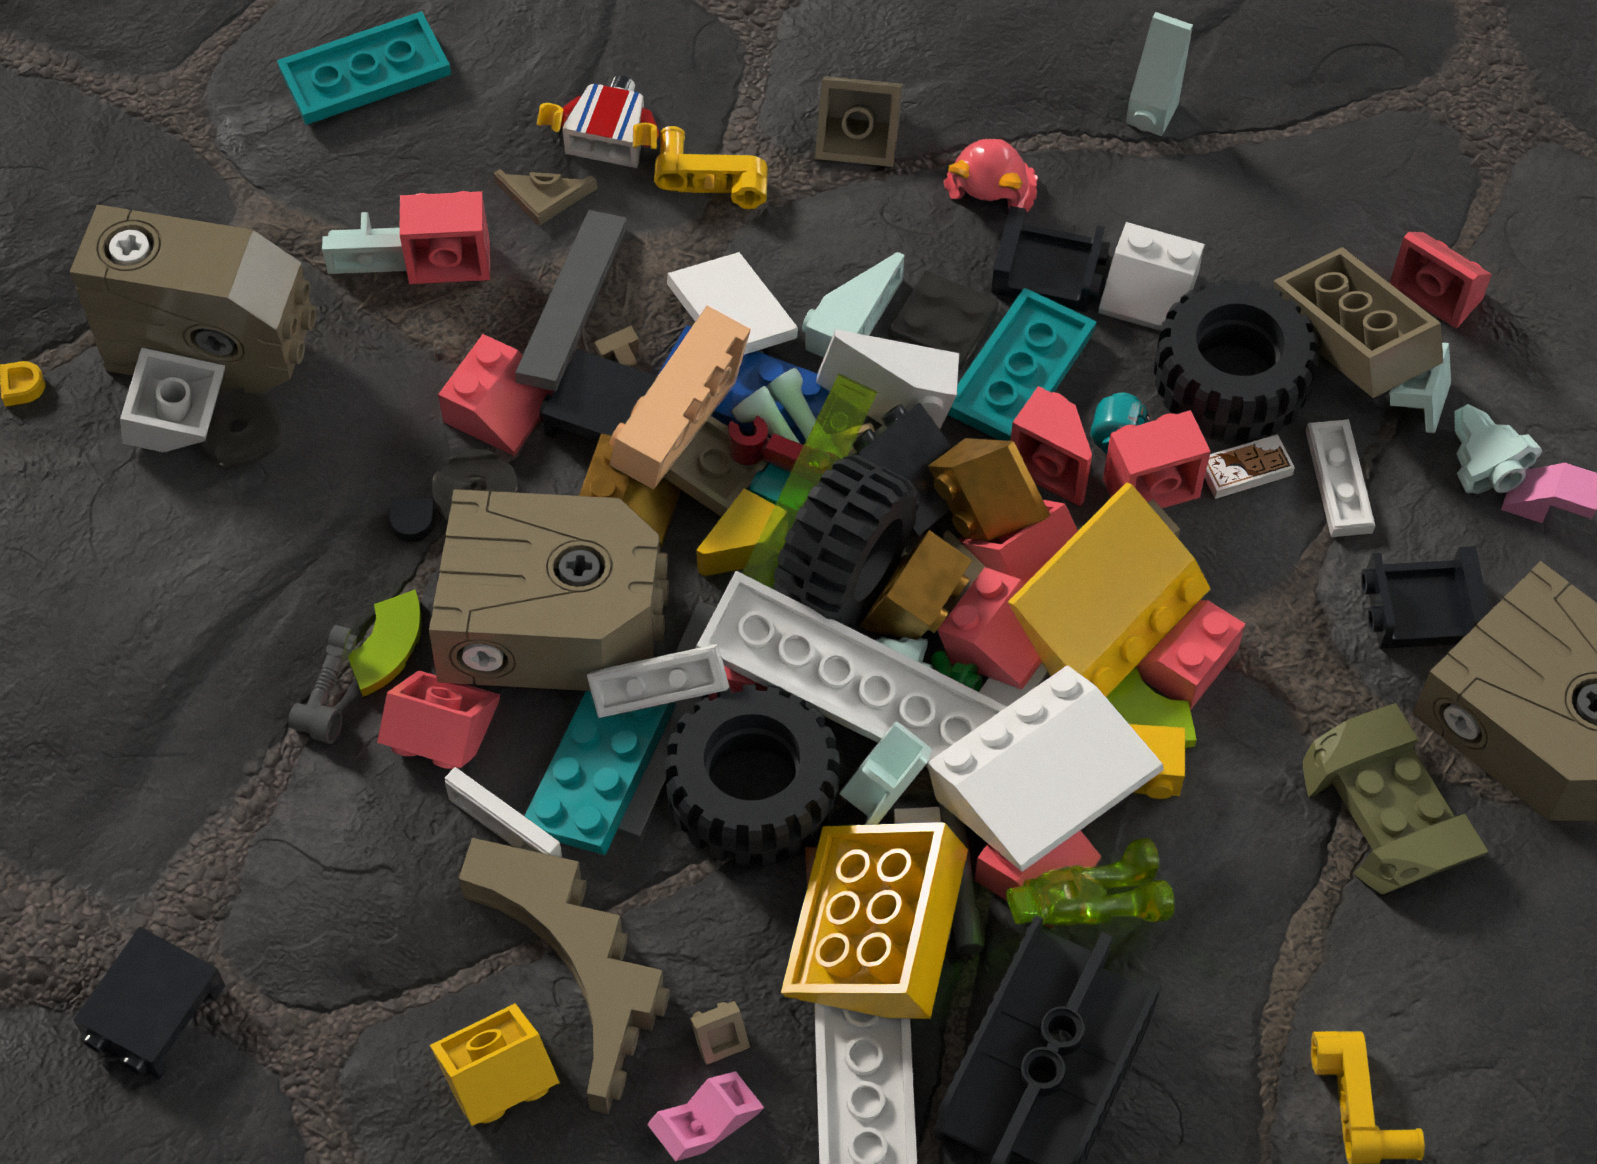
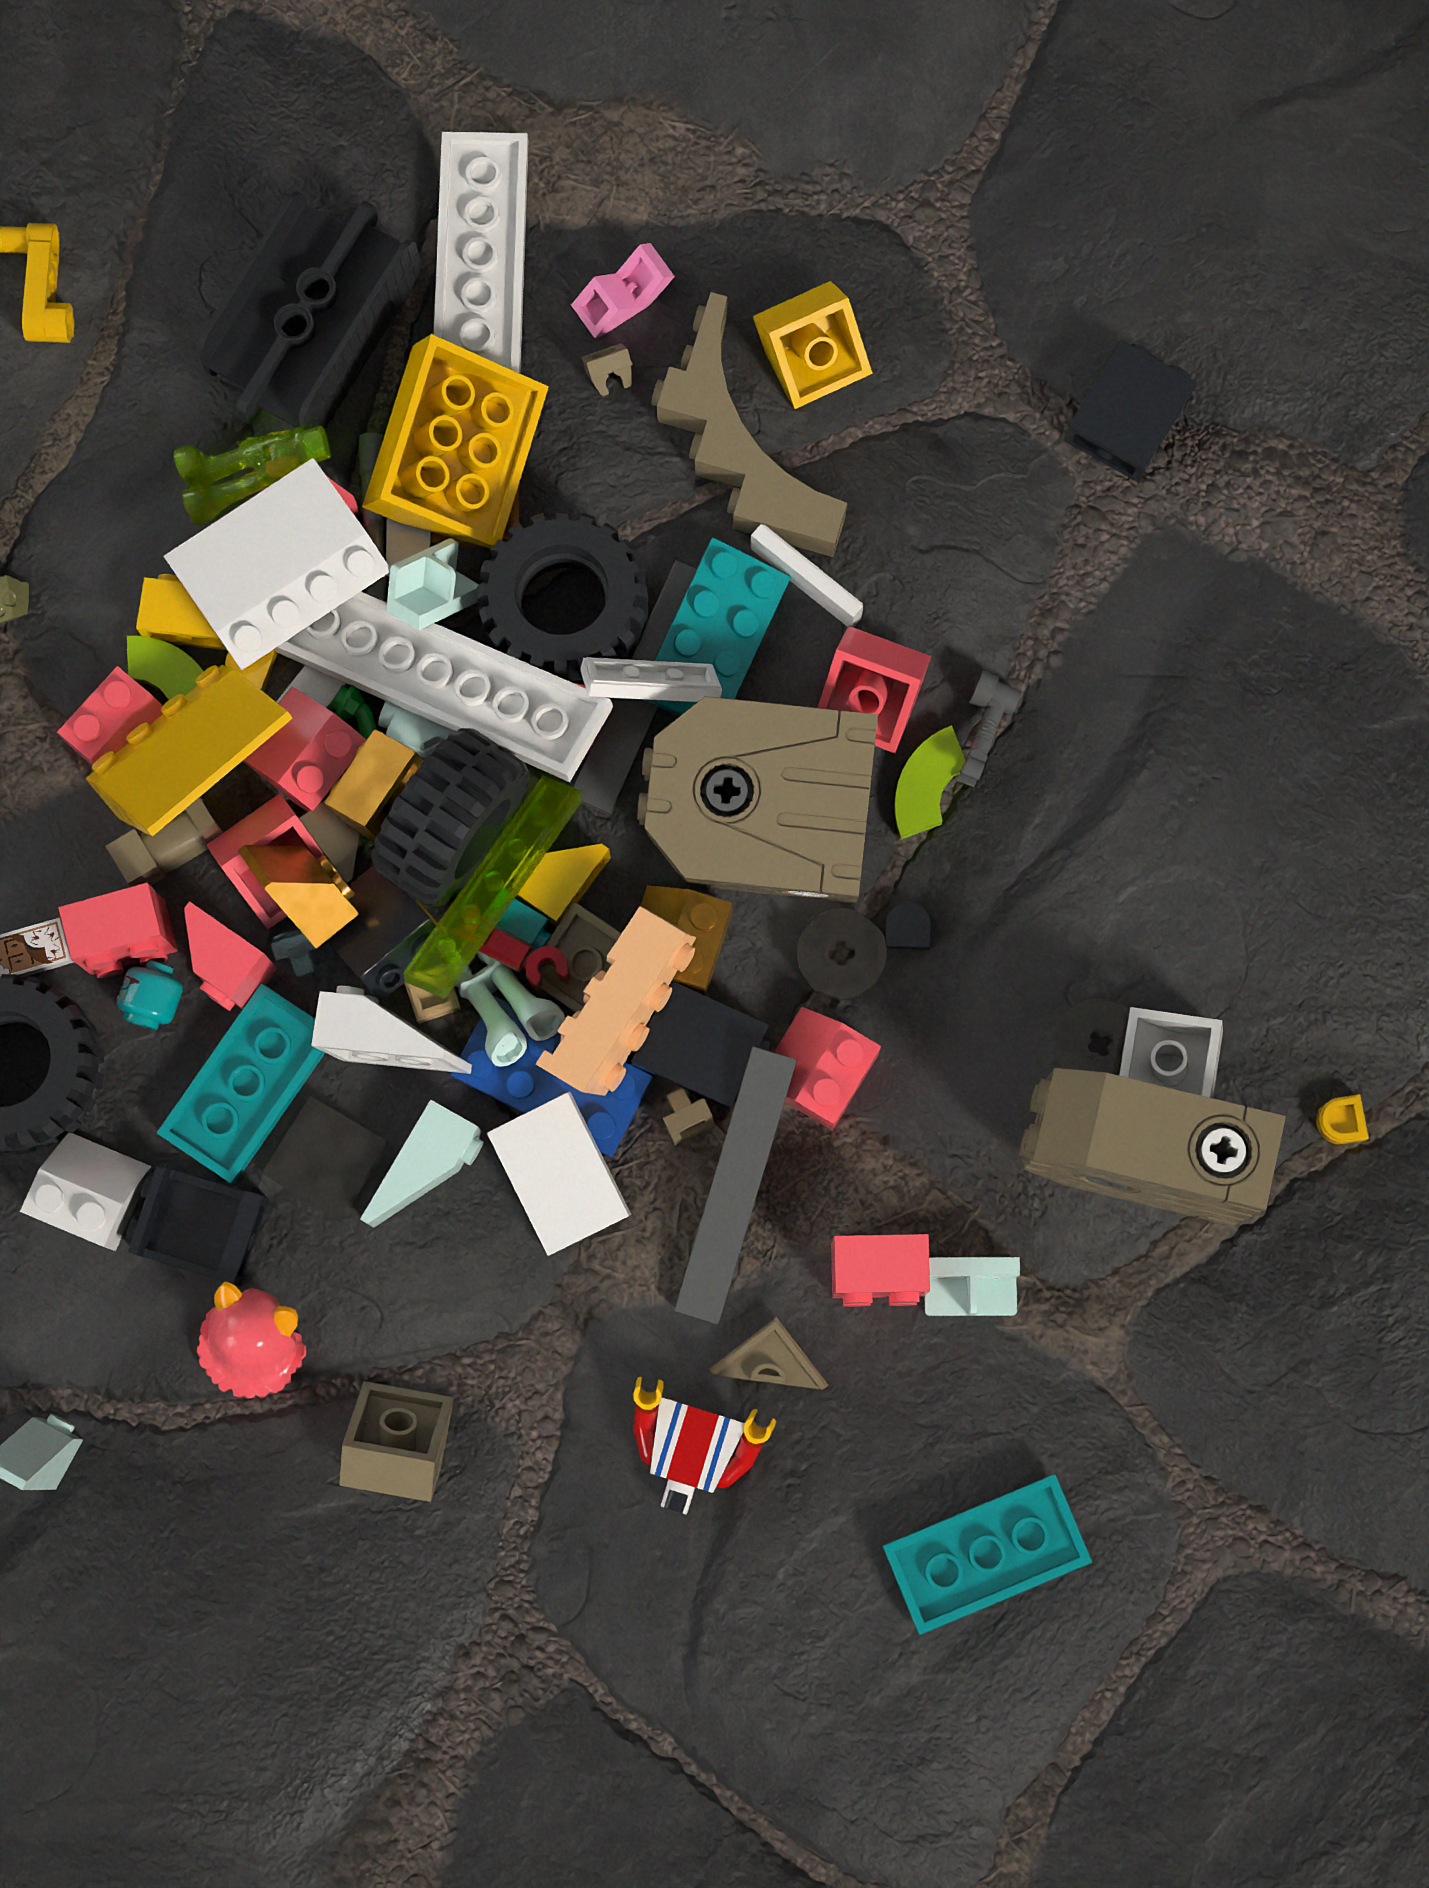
camera: 175 degrees left, 20 degrees up
yellow beam [654,126,768,209] -> none

